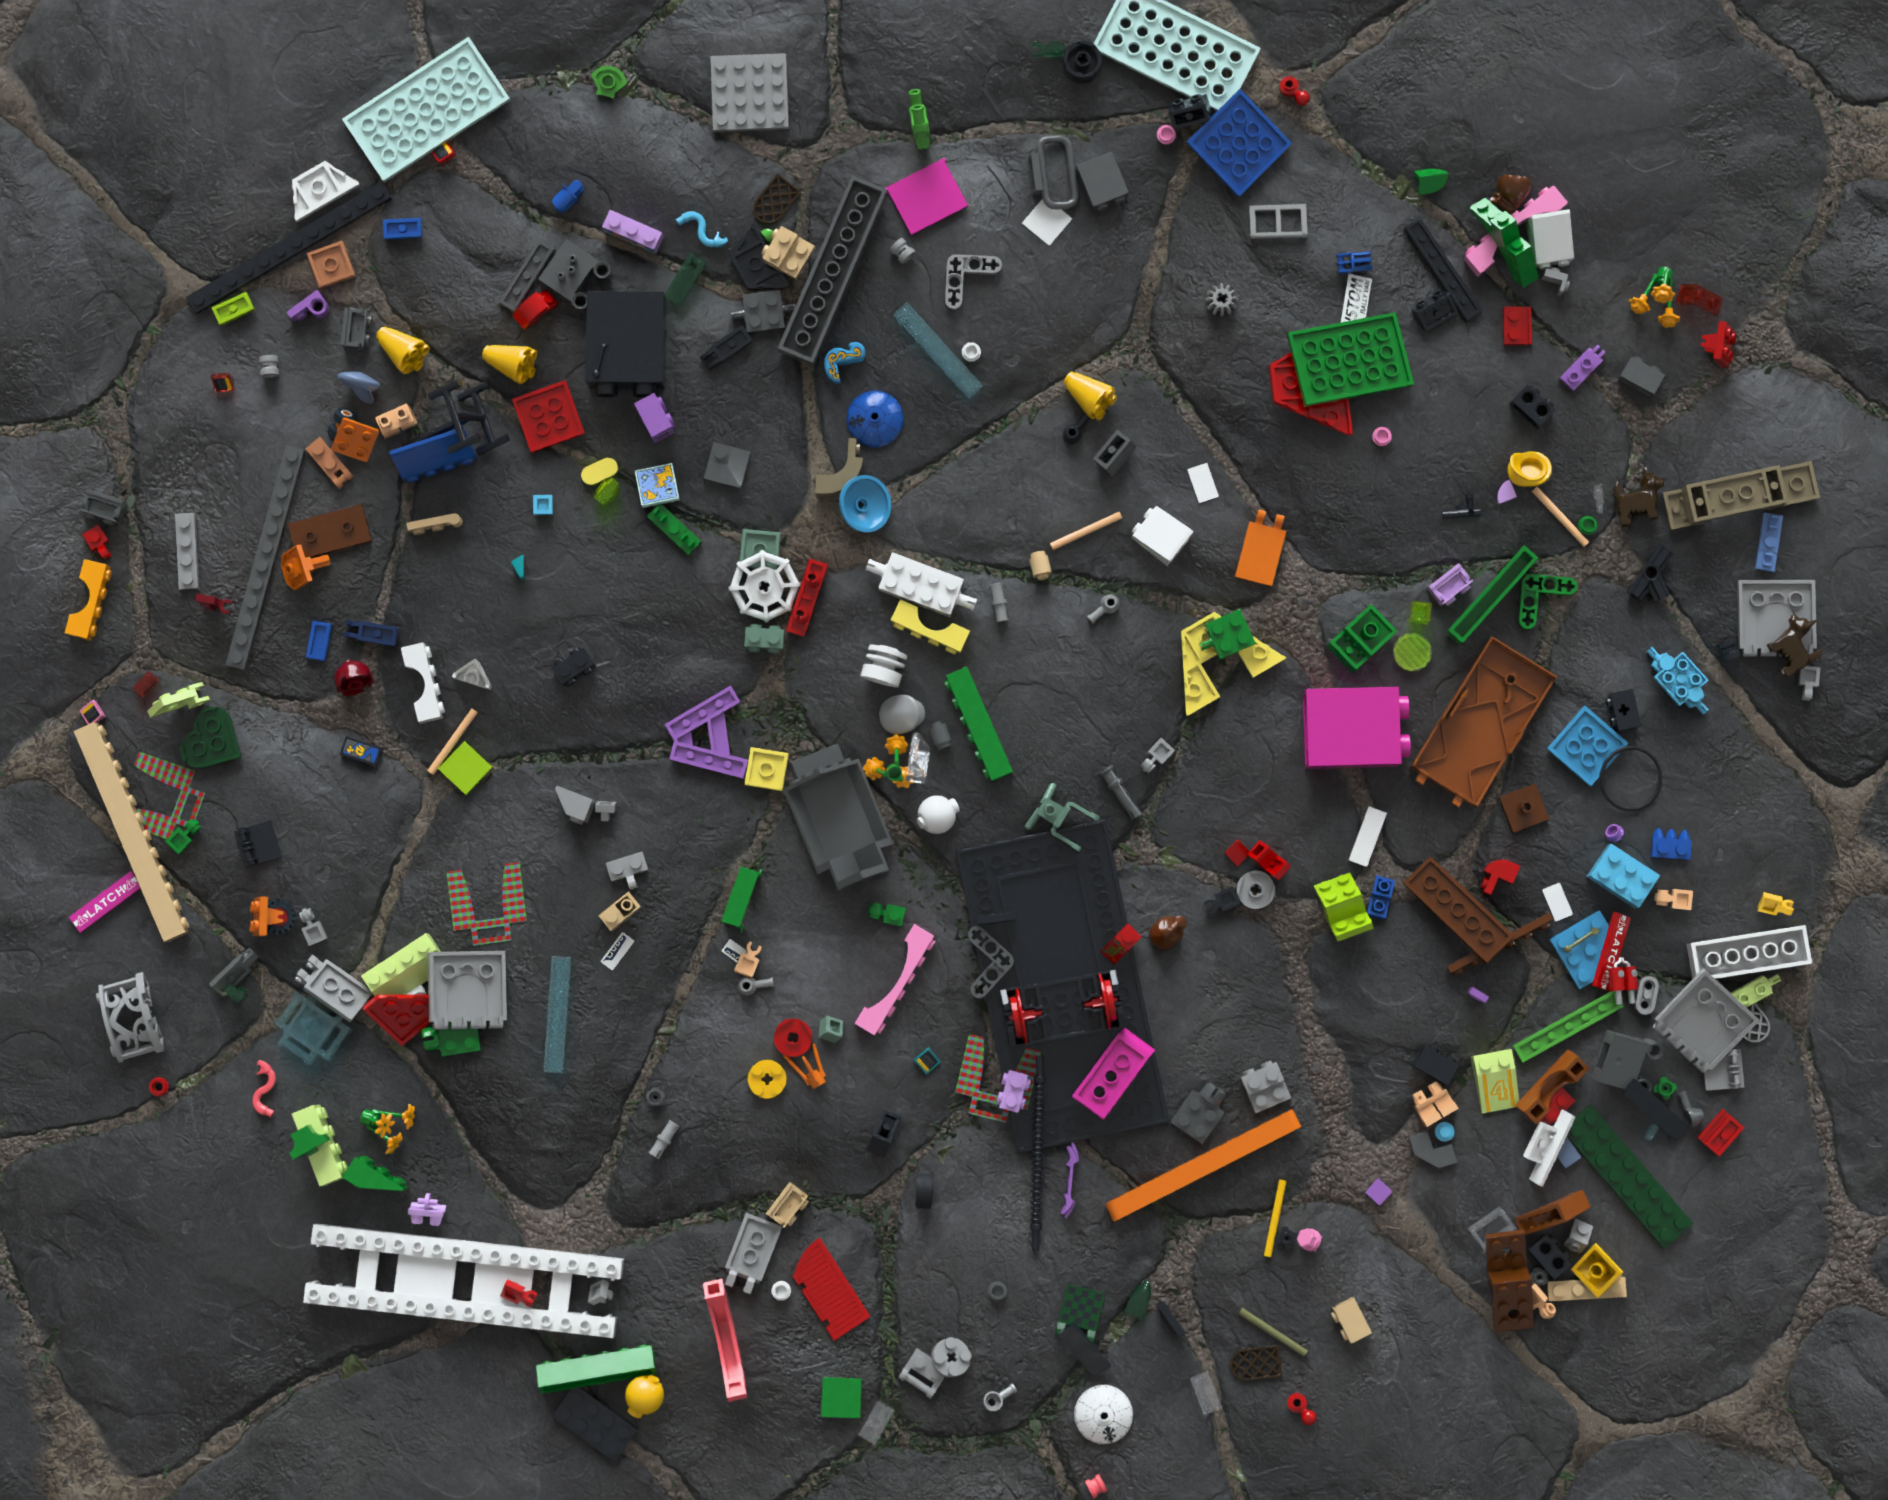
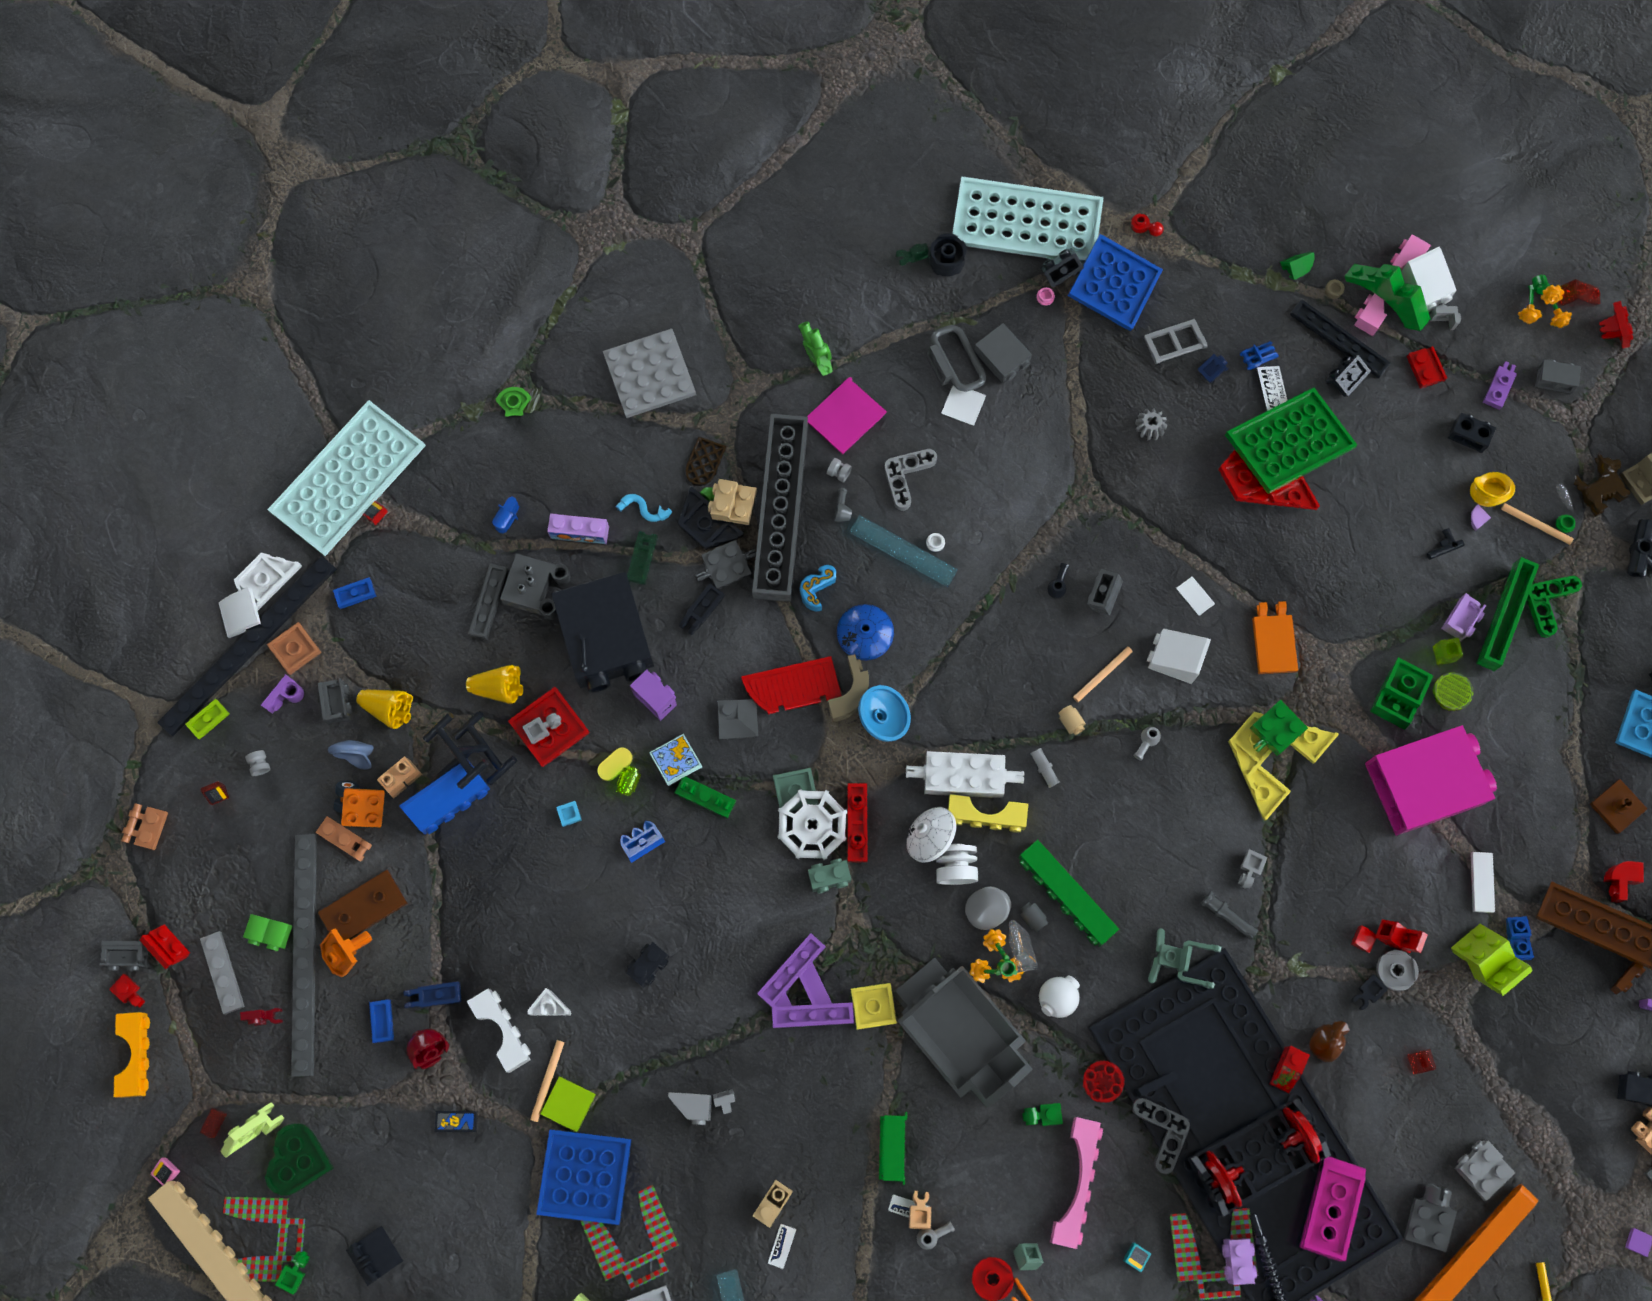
camera: 20 degrees left, 10 degrees down
tan plate [407,513,463,535] -> none
teal slope [511,555,525,580] -> none
red brick [512,289,559,330] -> none
light grey plate [606,852,648,890] -> none
yellow cone [1063,372,1117,421] -> none
bright pink plate [1372,427,1392,446] -> none
dark orange piece [1409,636,1557,808] -> none
reddish brown piece [1490,175,1531,213] -> none
none -> nougat plate [121,803,168,850]
none -> red plate [139,924,190,969]
none -> white slope [219,587,261,638]
none -> bright green brick [243,914,292,951]
none -> light grey plate [522,713,561,744]
none -> blue plate [536,1130,631,1225]
none -> blue plate [620,821,665,863]
none -> red piece [741,656,842,715]
none -> dark grey bar [834,488,852,522]
none -> white dish [907,807,956,863]
none -> red tile [1083,1061,1124,1103]
none -> dark blue bracket [1198,354,1228,383]
none -> dark tan tile [1325,280,1345,299]
none -> clear red slope [1407,1049,1436,1075]

